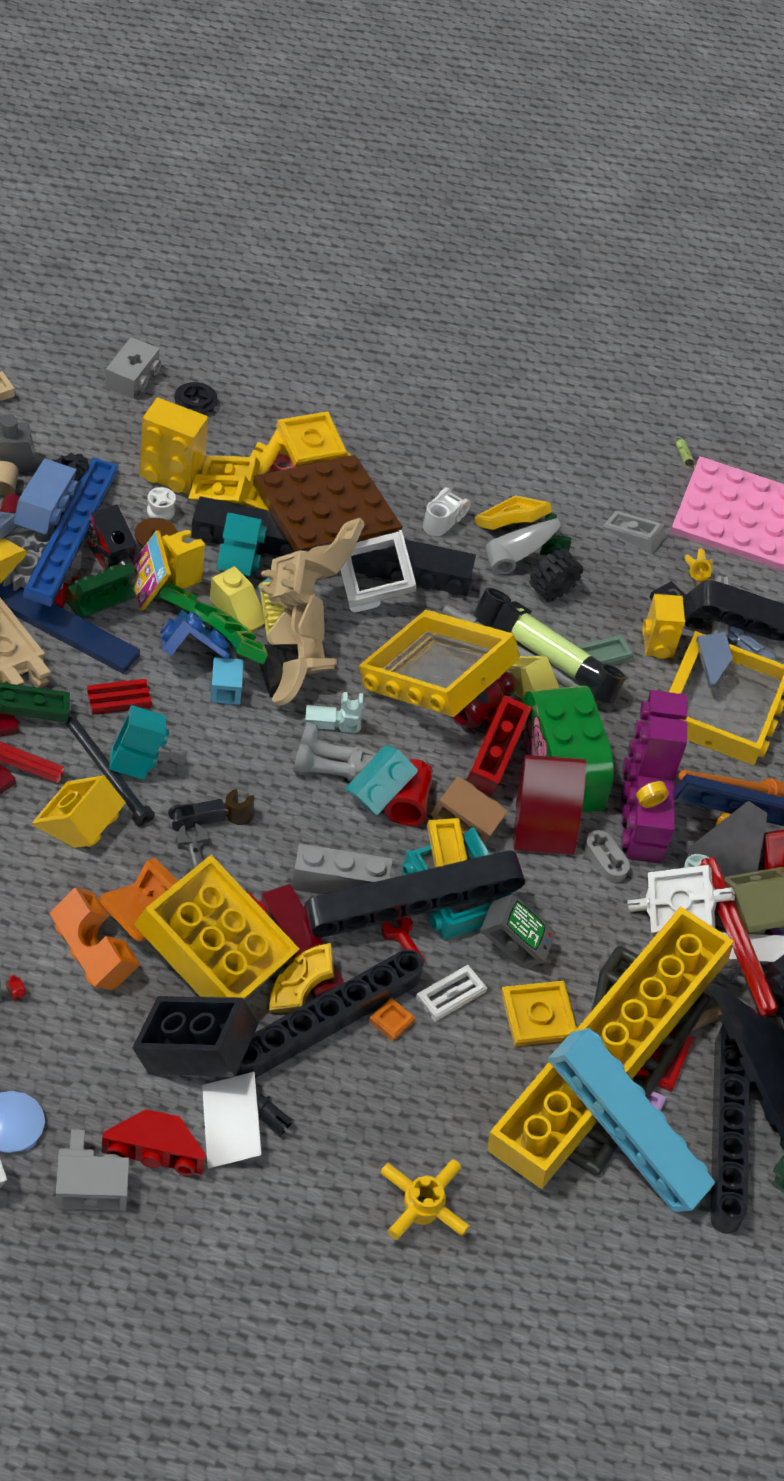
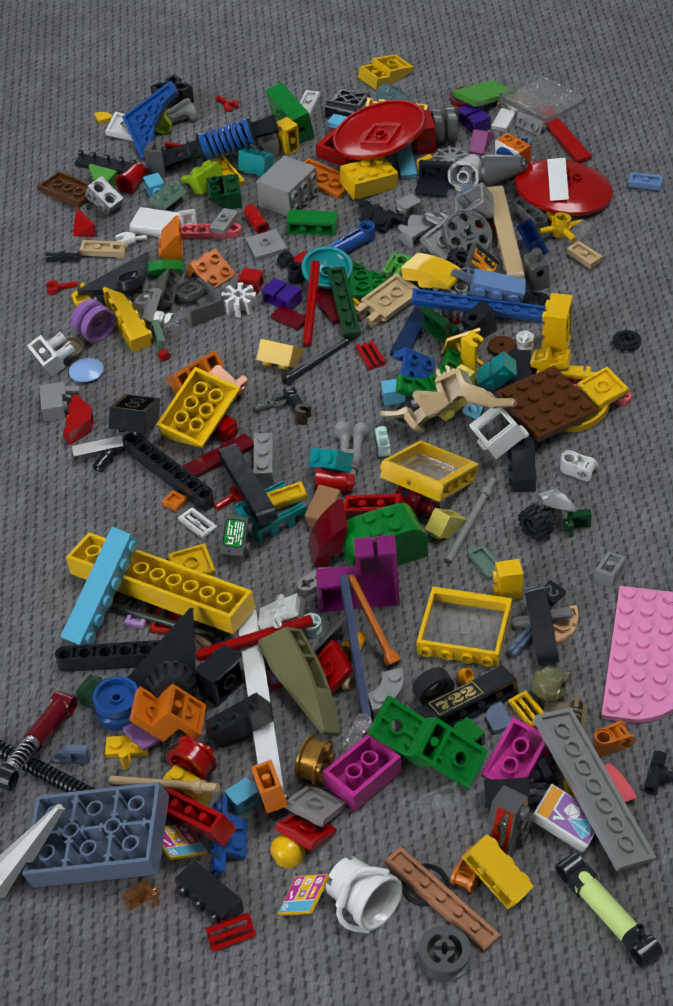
camera: 95 degrees right, 5 degrees down
light grey brick [105,337,161,399] -> none
teal piece [109,705,170,780] -> none
yellow tile [269,943,334,1013] -> none
yellow bar [380,1159,470,1240] -> none
yellow tile [474,495,552,530] -> none
piece [474,588,627,704] -> none
yellow tile [636,781,669,808] -> none
yellow piece [685,548,713,581] -> none
sand blue tile [696,632,733,688] -> none

